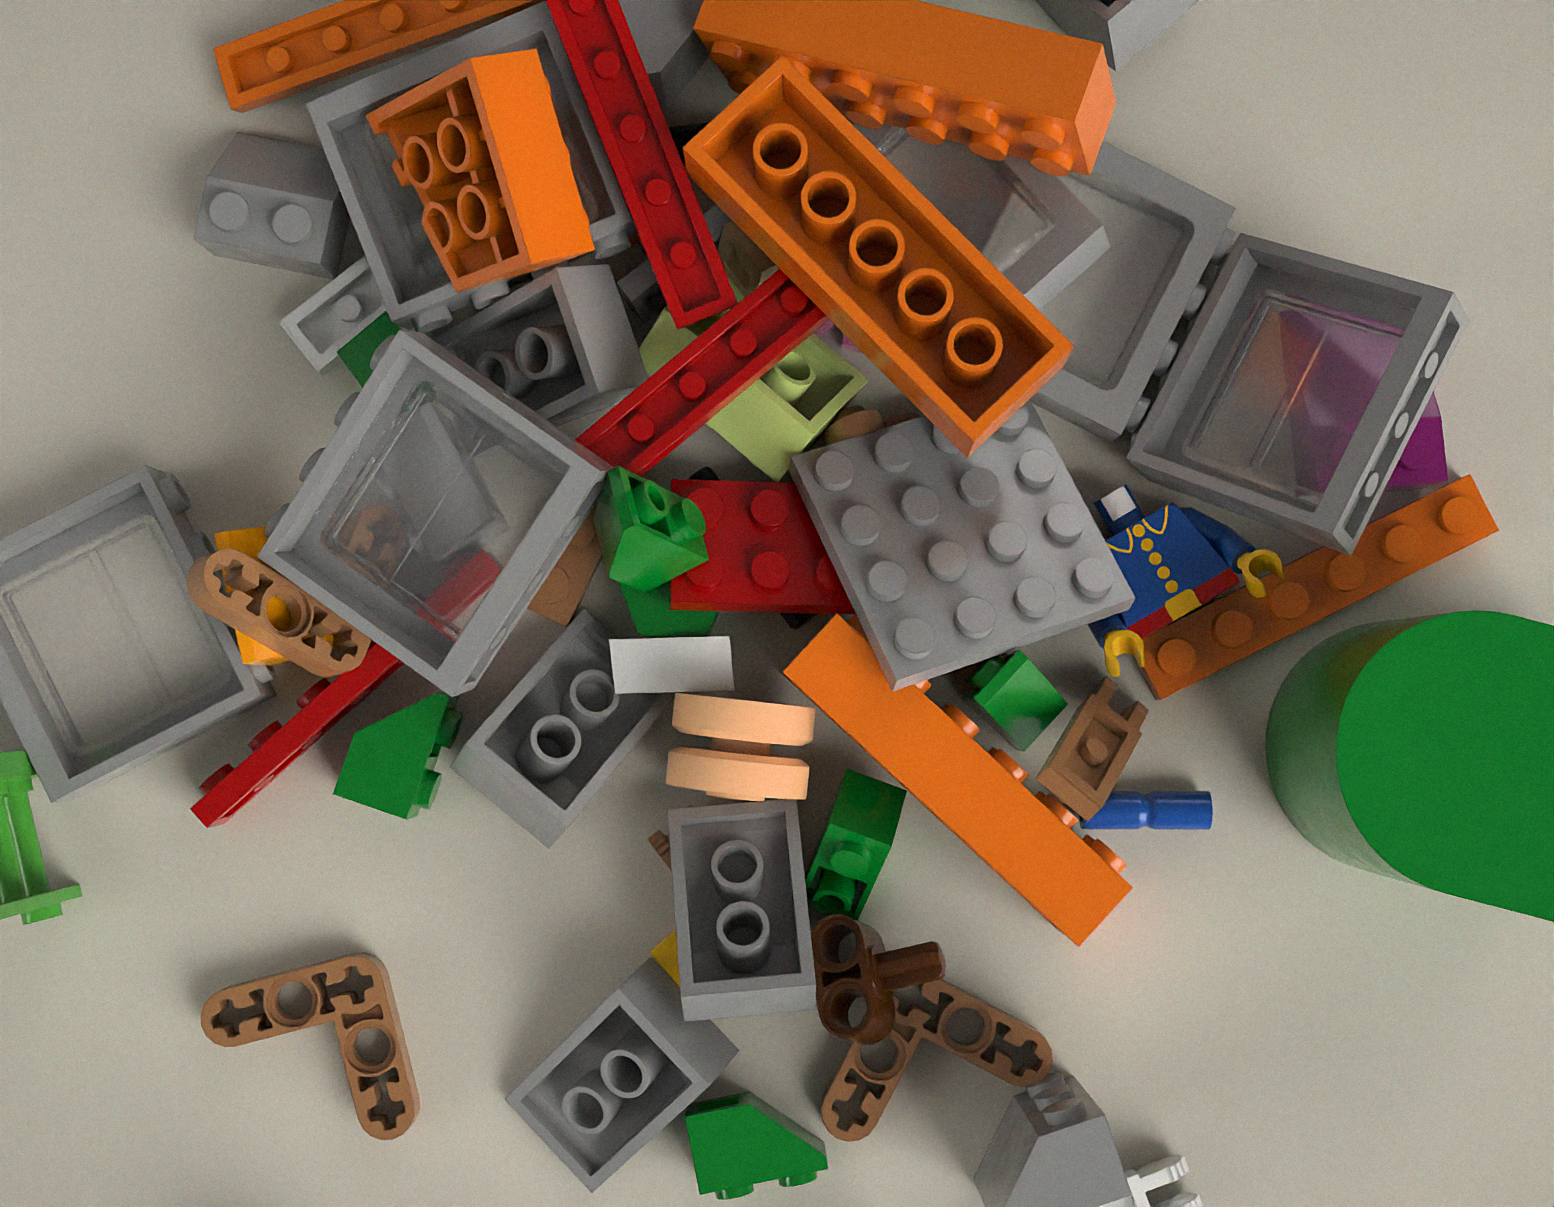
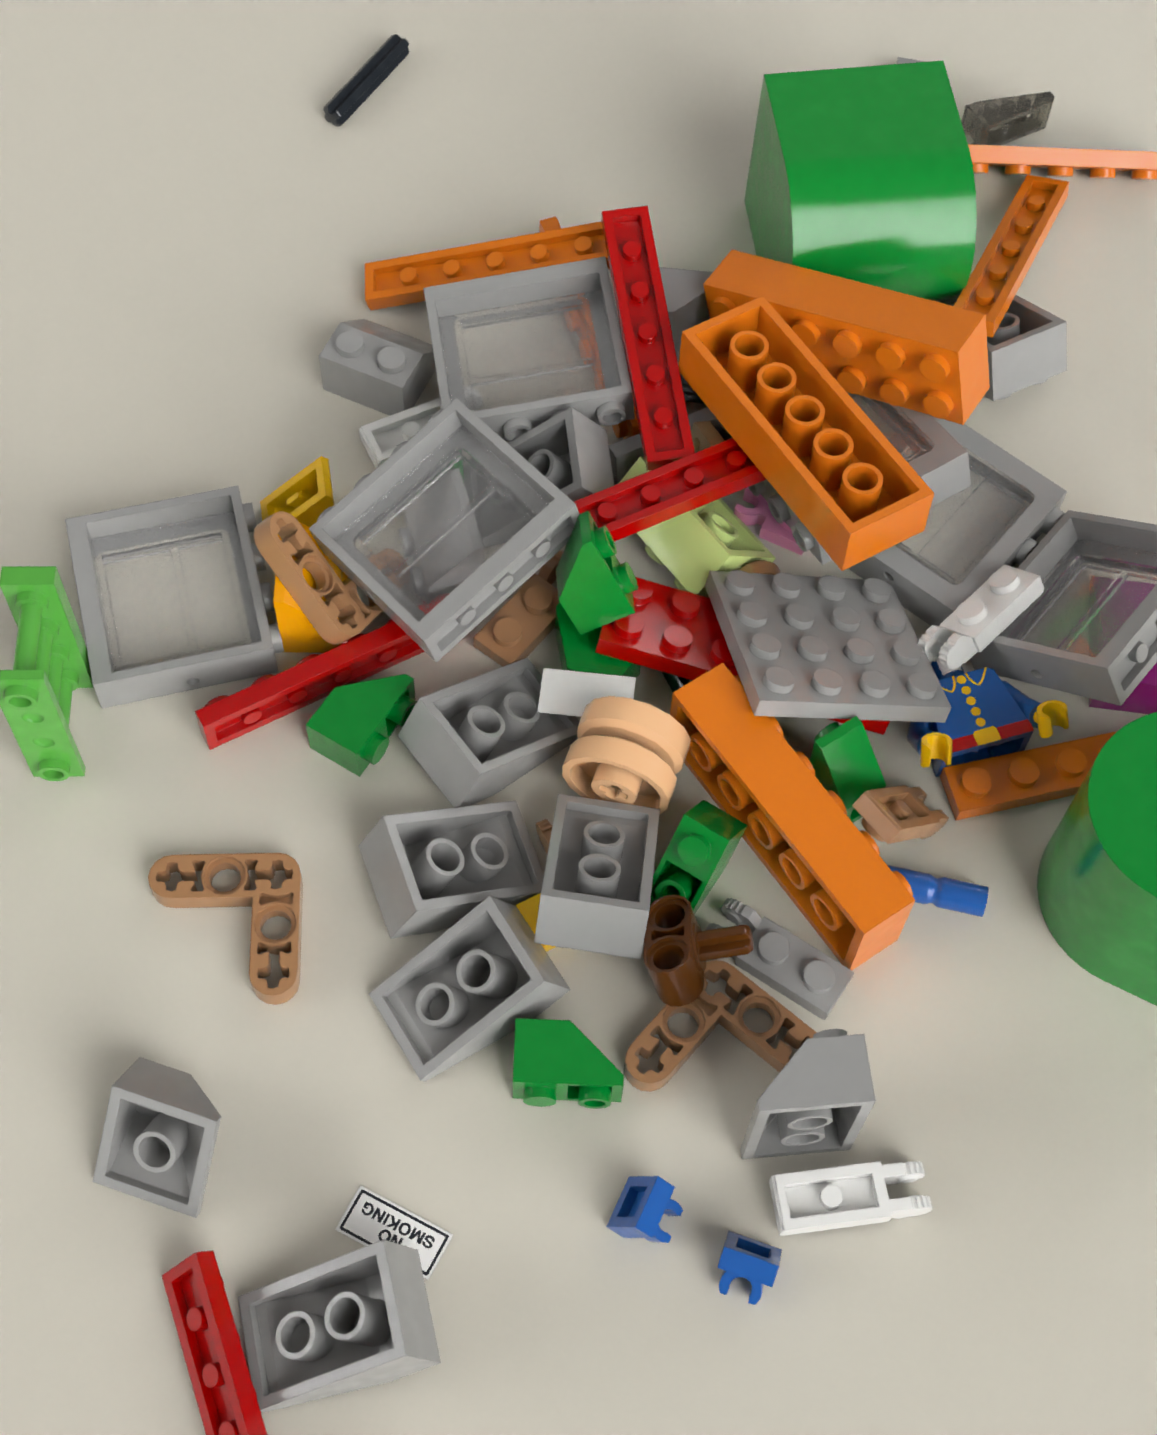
camera: 15 degrees right, 25 degrees down
orange wedge [365,49,595,293] -> none
none -> yellow slope [260,456,335,535]
none -> light grey slope [359,800,544,939]
none -> light grey hinge [705,898,854,1020]
none -> white hinge [917,564,1045,671]

